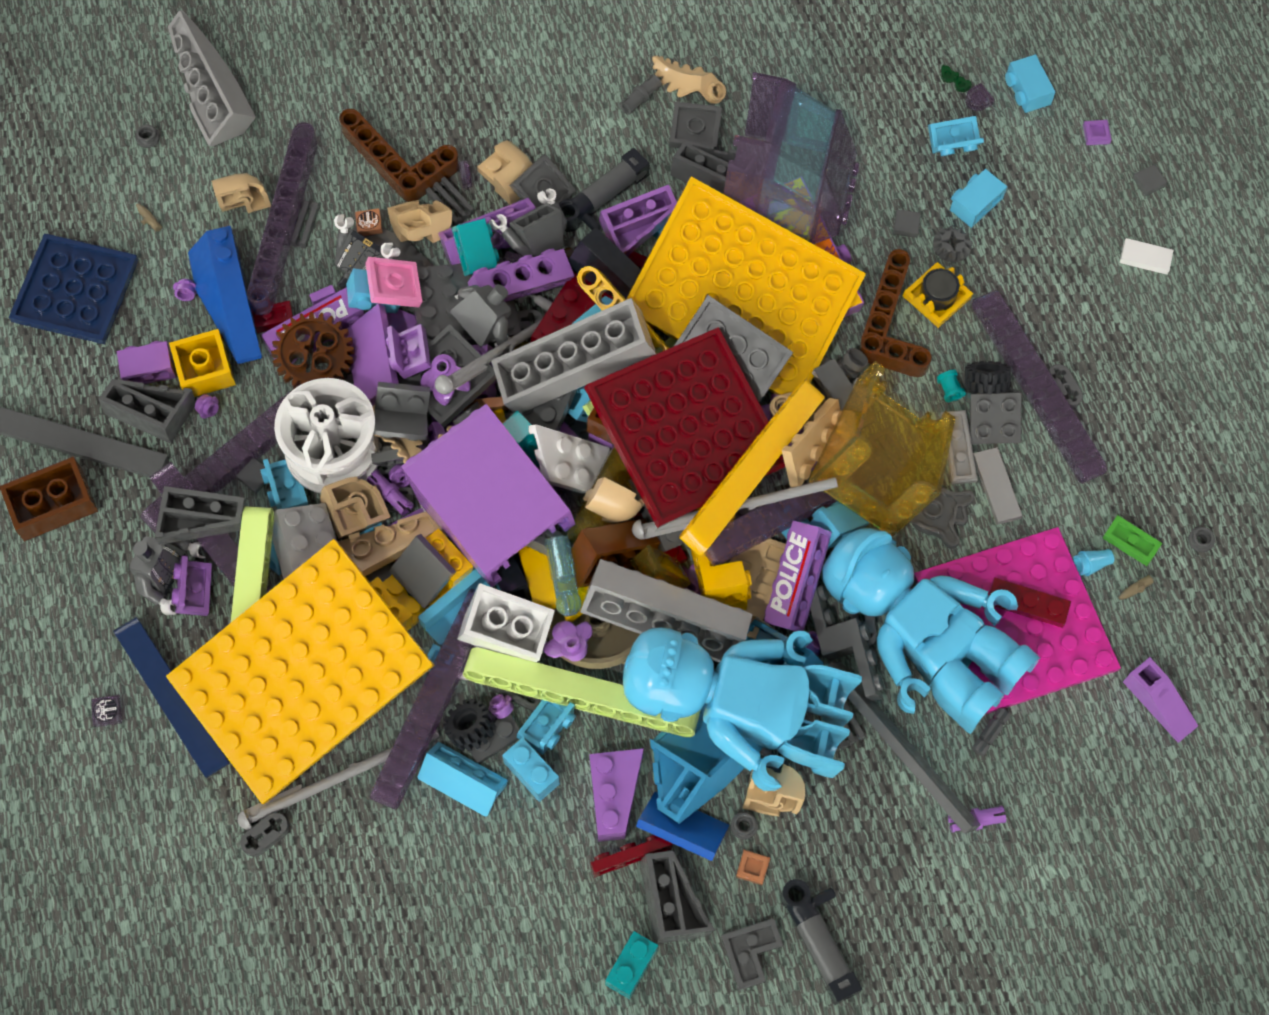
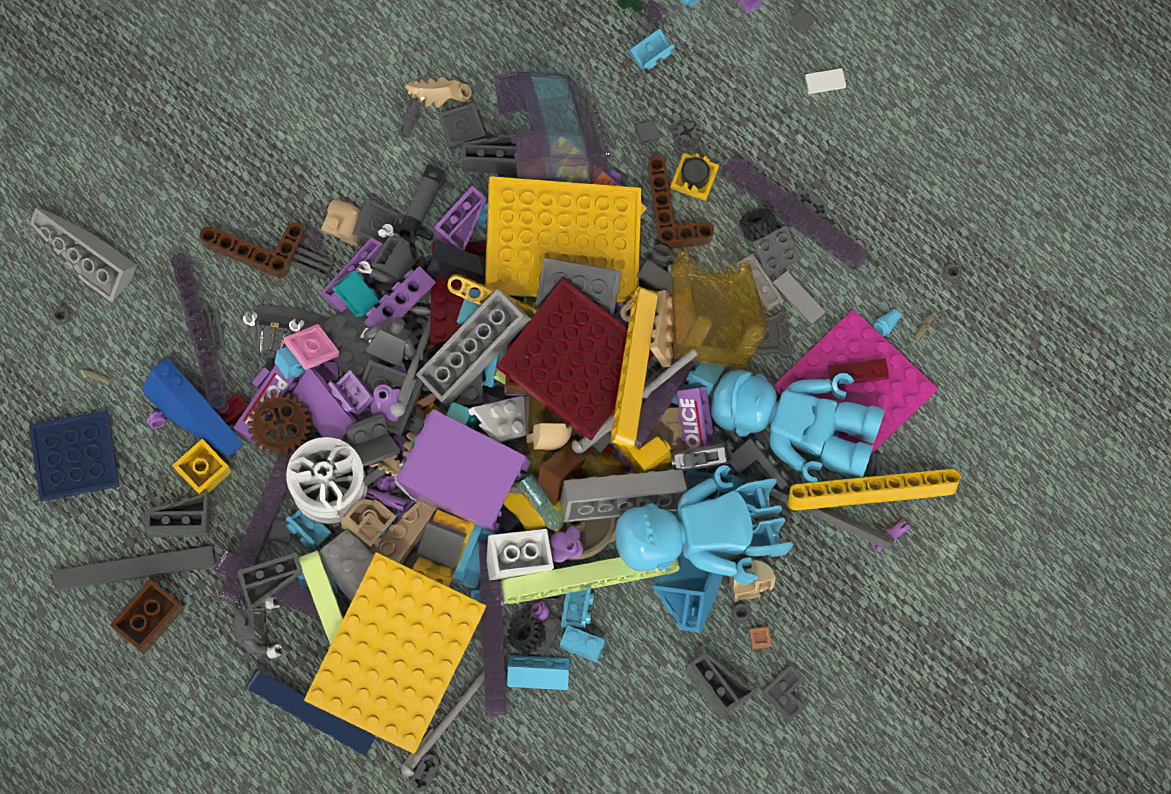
camera: 25 degrees left, 5 degrees up
clear purple tile [91,695,122,727] -> none
medium lavender brick [117,341,176,384] -> none
medium lavender bracket [171,556,212,616] -> none
medium lavender plate [195,394,219,419] -> none
tan brick [212,173,271,213] -> none
nougat tile [355,208,383,236] -> none
tan brick [387,200,452,243] -> none
medium lavender wedge [589,748,644,842] -> none
dark red plate [590,835,672,878] -> none
teal brick [605,931,658,1000] -> none
blue tile [636,791,729,861] -> none
piece [781,879,862,1005] -> none
teal bush [936,370,966,403] -> none
medium azure brick [950,169,1007,228] -> none
bright green plate [1103,515,1162,566] -> none
medium lavender slope [1123,657,1198,743] -> none
none -> flat silver piece [671,443,728,471]
none -> yellow beam [787,469,961,510]

